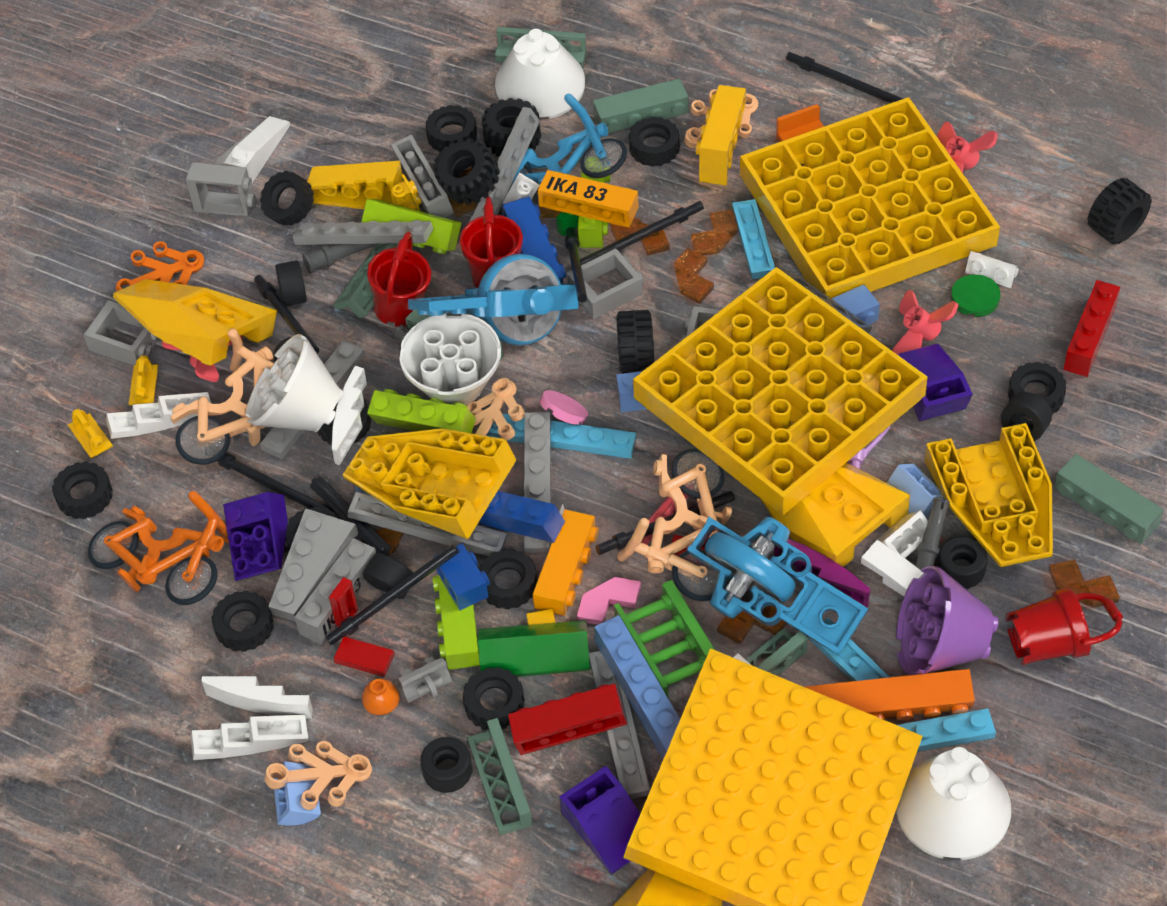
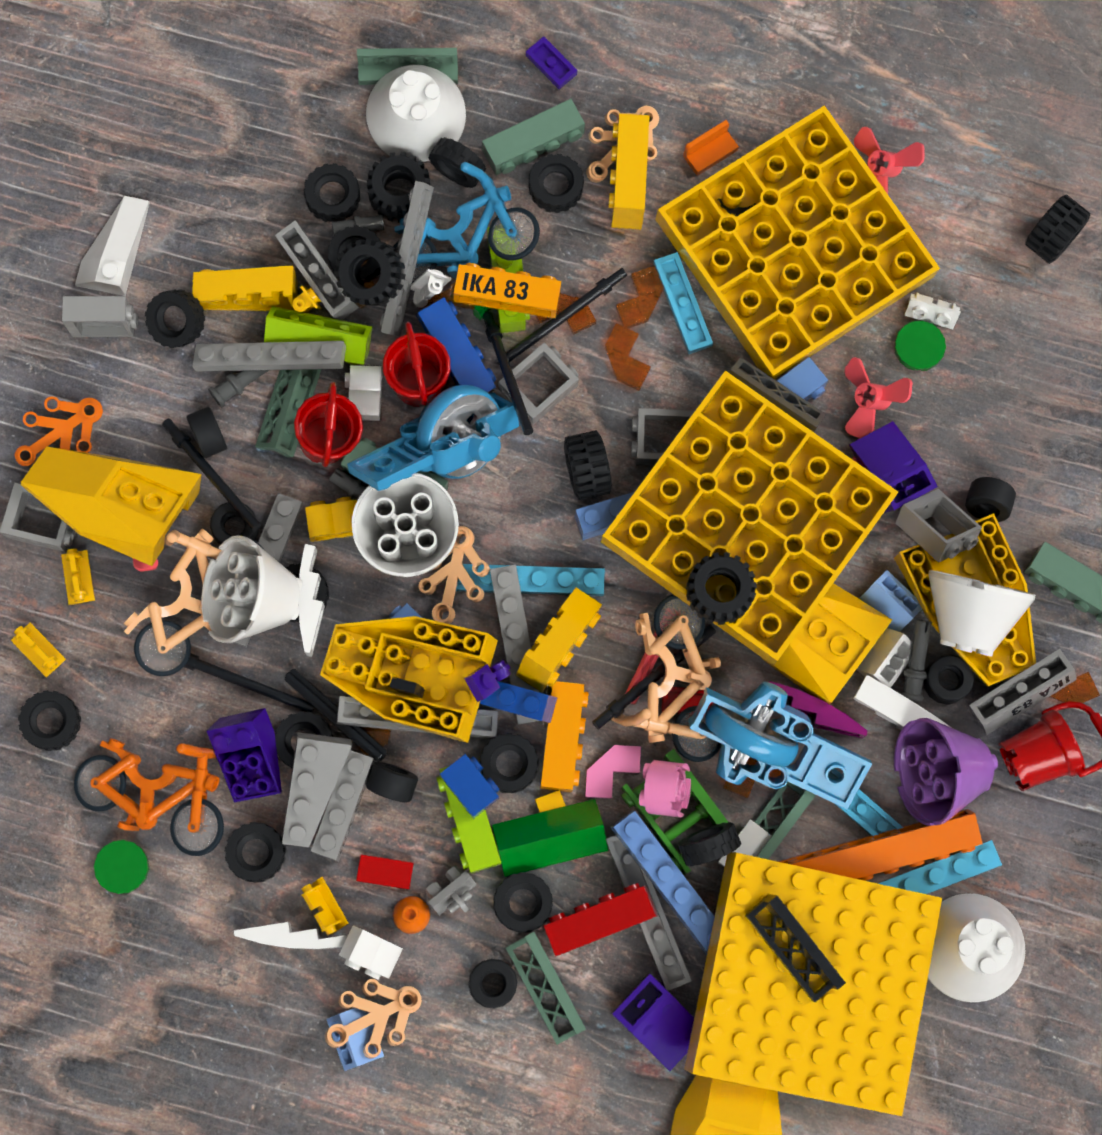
camera: 20 degrees left, 25 degrees up
white slope [106,392,211,439] -> none
white slope [190,715,308,760] -> none
black bar [326,544,460,645] -> none
red tile [329,577,358,627] -> none
lime brick [367,389,476,433] -> none
bright pink tile [540,390,588,425] -> none
black bar [786,52,903,103] -> none
black tyre [1008,362,1066,416] -> none
red brick [1063,280,1121,377] -> none
none -> green tile [94,840,149,894]
none -> yellow hinge [301,877,349,936]
none -> yellow brick [305,497,357,542]
none -> white brick [339,925,403,980]
none -> white brick [345,365,382,421]
none -> black tile [389,677,425,698]
none -> black tyre [428,137,486,188]
none -> dark purple plate [464,660,511,702]
none -> yellow wedge [516,587,602,693]
none -> dark purple plate [526,36,577,90]
none -> bright pink brick [639,760,691,818]
none -> black tyre [678,822,741,866]
none -> black tyre [686,552,757,625]
none -> black fence [745,894,846,1003]
none -> light grey window [895,489,982,563]
none -> white cone [928,570,1036,656]
none -> light grey brick [969,649,1077,735]

